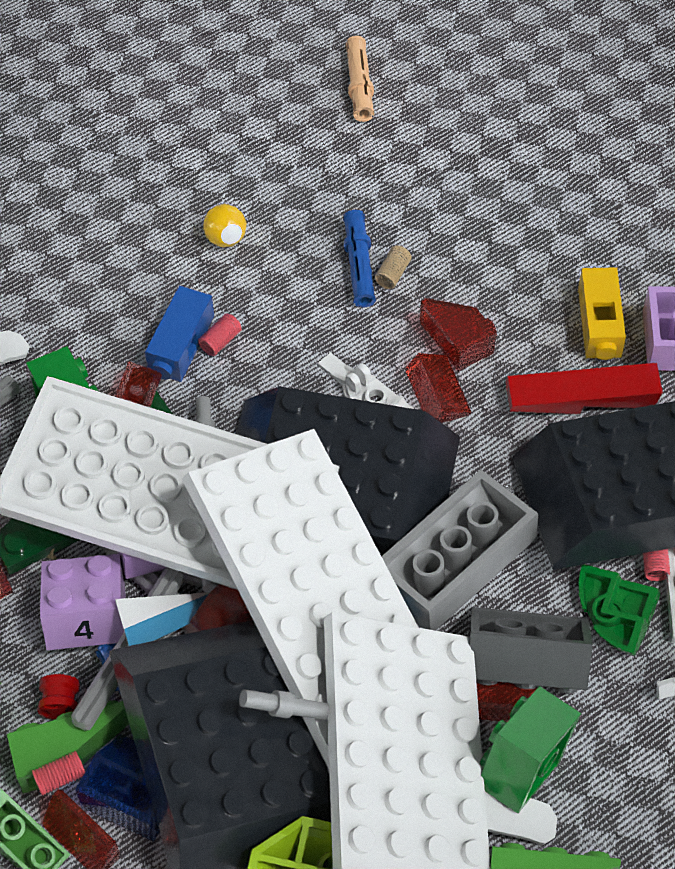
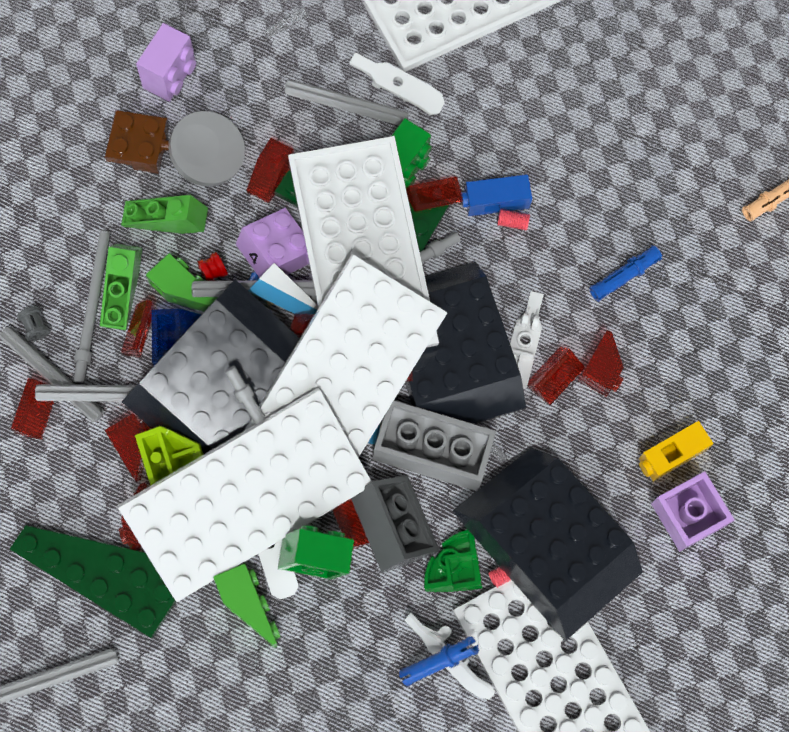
camera: 55 degrees right, 15 degrees up
coral piece [32,751,86,796] -> none
yellow piece [203,204,247,248] -> none
tan piece [375,245,412,289] -> none
red slope [505,363,663,414] -> none

